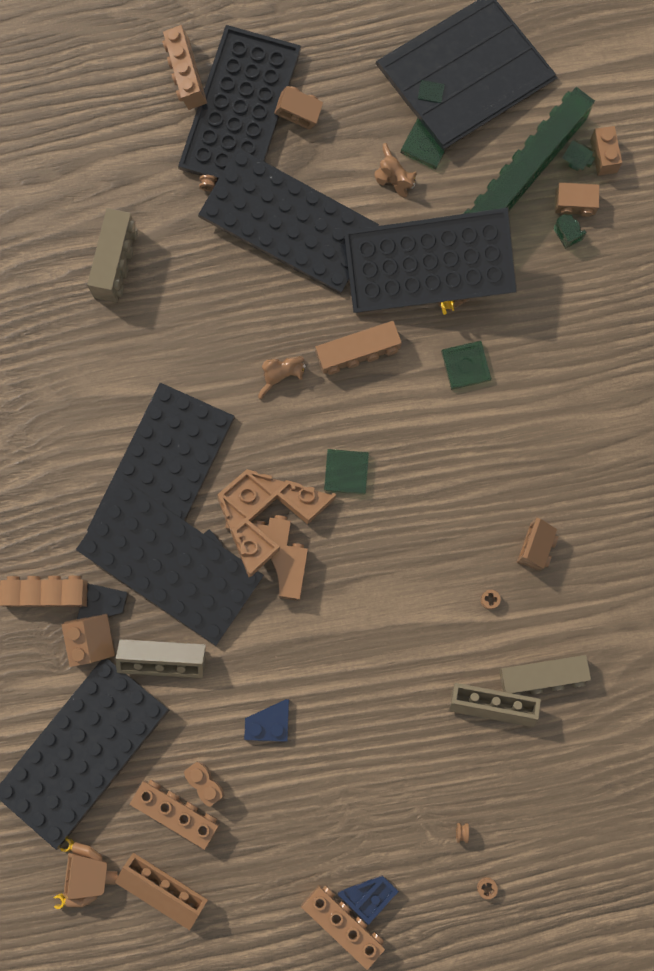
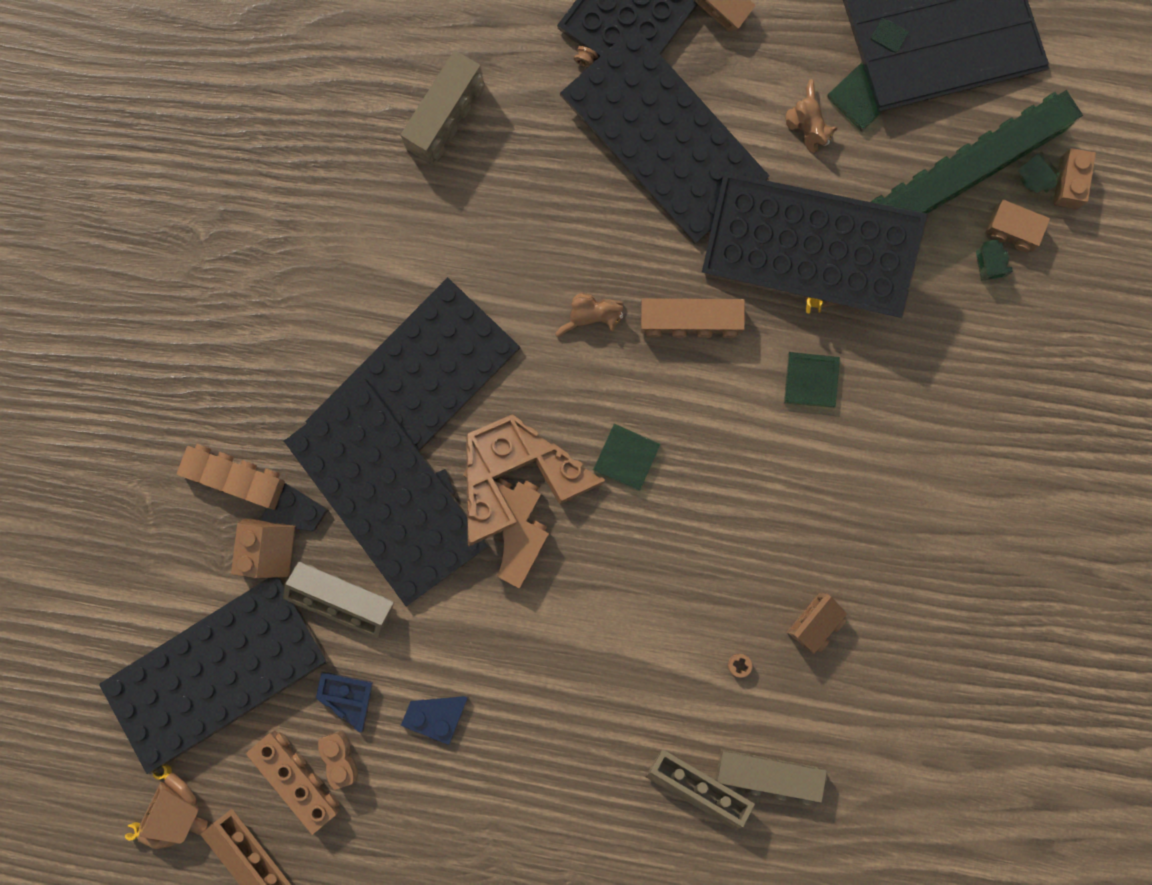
camera: 25 degrees right, 5 degrees up
none -> dark blue wing [316,672,373,732]

